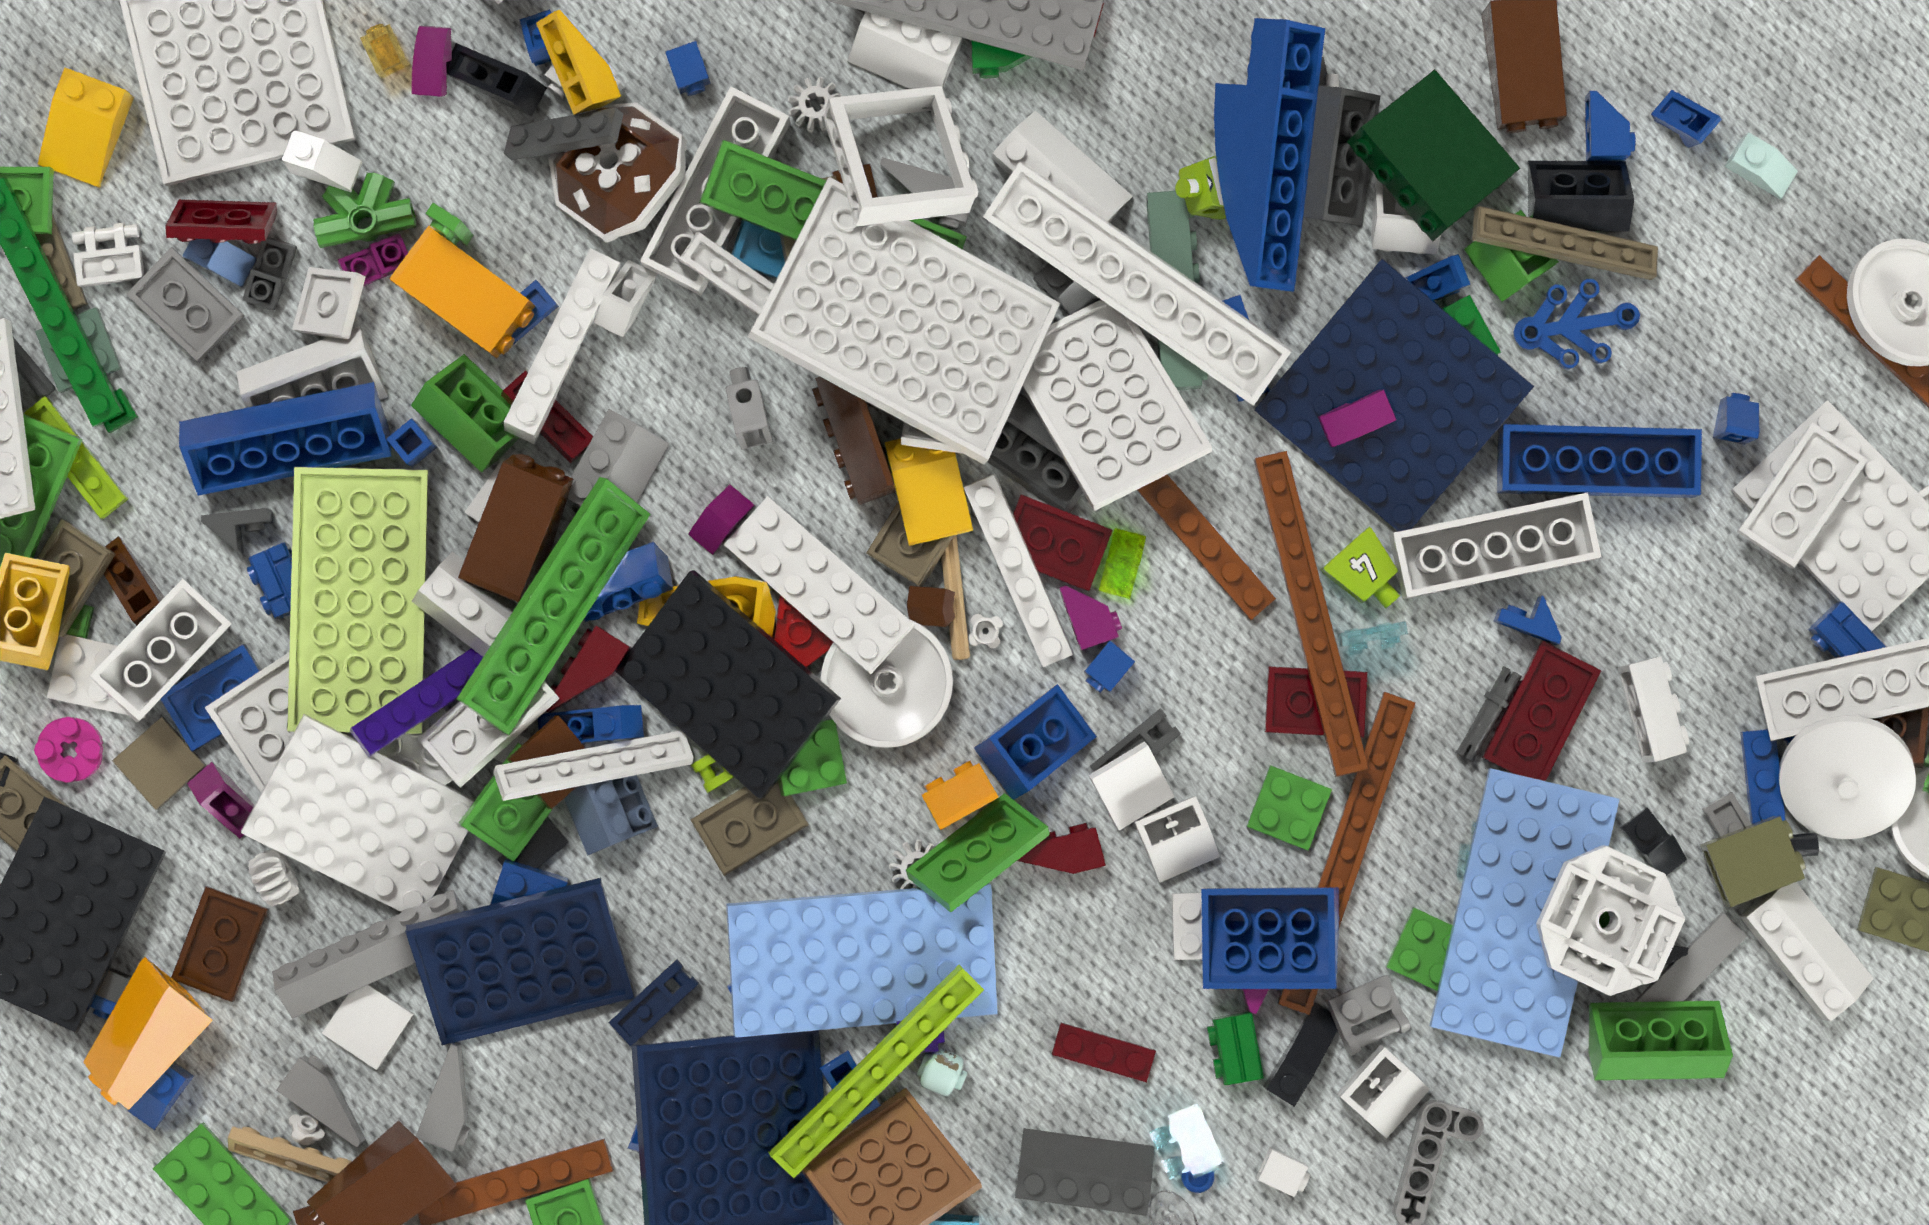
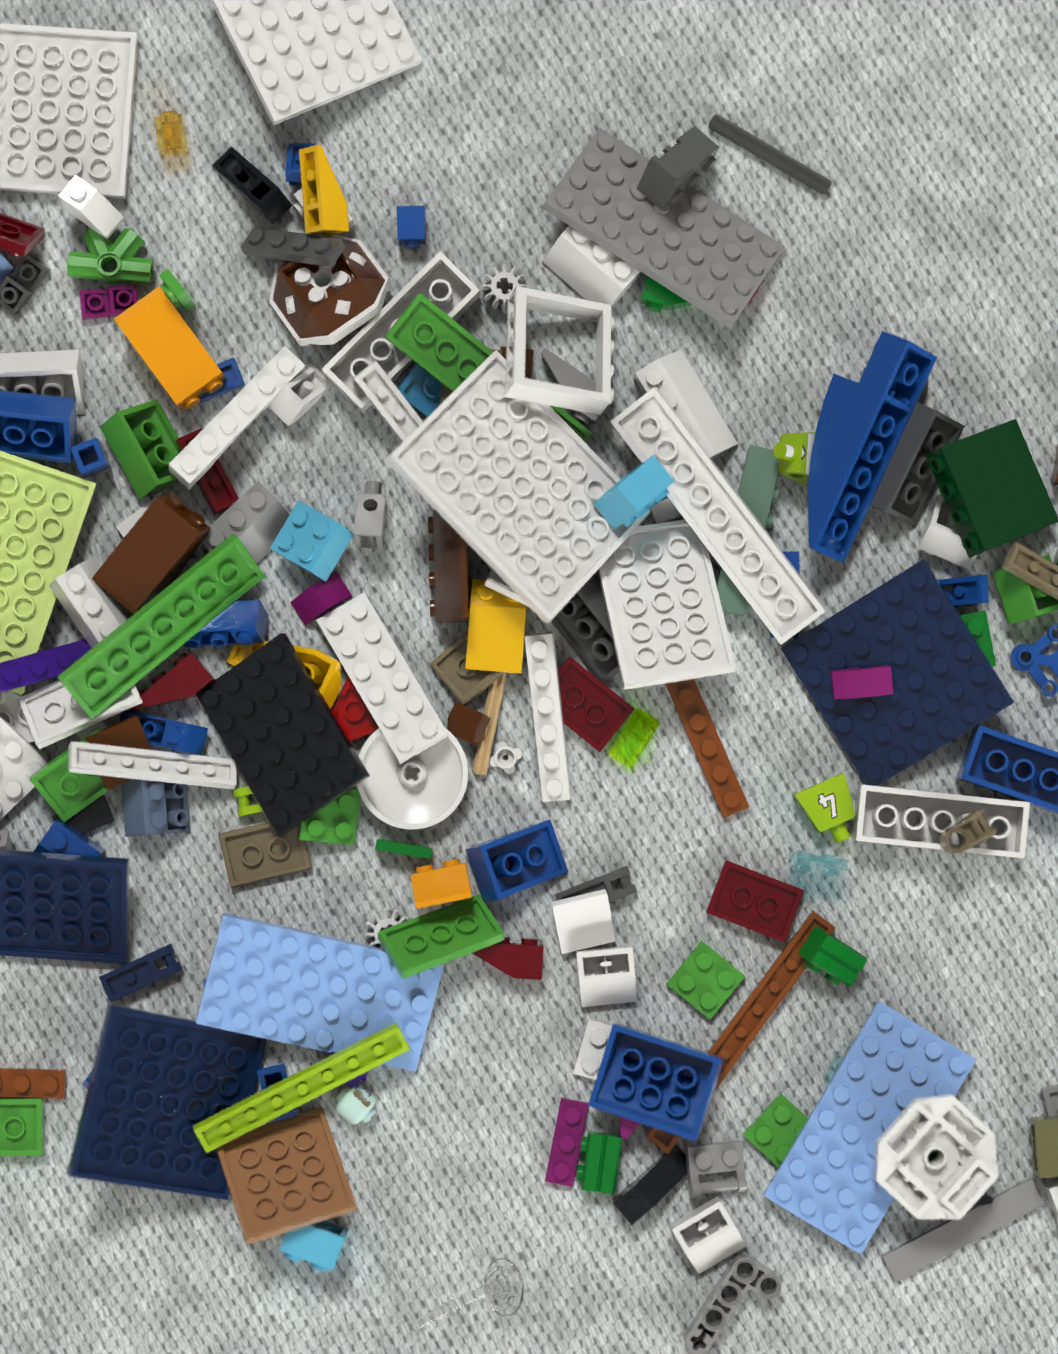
camera: 15 degrees right, 0 degrees up
white plate [292,267,366,339] -> none
magenta slope [412,25,452,97] -> none
dark grey slope [1015,1128,1154,1216] -> none
dark red plate [1051,1022,1156,1083] -> none
magenta slope [1059,586,1122,651] -> none
blue brick [1084,641,1135,693] -> none
clear light blue plate [1149,1103,1225,1180] -> none
blue plate [1181,1159,1214,1193] -> none
dark orange plate [1254,451,1369,777] -> none
white brick [1256,1147,1310,1197] -> none
dark grey pin [1455,666,1522,763] -> none
dark red plate [1482,641,1601,781] -> none
blue slope [1493,596,1562,645] -> none
bright green slope [1588,1001,1733,1080] -> none
white slope [1618,656,1689,762] -> none
black slope [1620,807,1687,876] -> none
none -> medium azure brick [270,500,354,582]
none -> green tile [375,839,433,859]
none -> magenta plate [545,1097,589,1187]
none -> medium azure brick [593,455,675,529]
none -> green brick [799,926,867,986]
none -> dark tan piece [940,807,997,853]

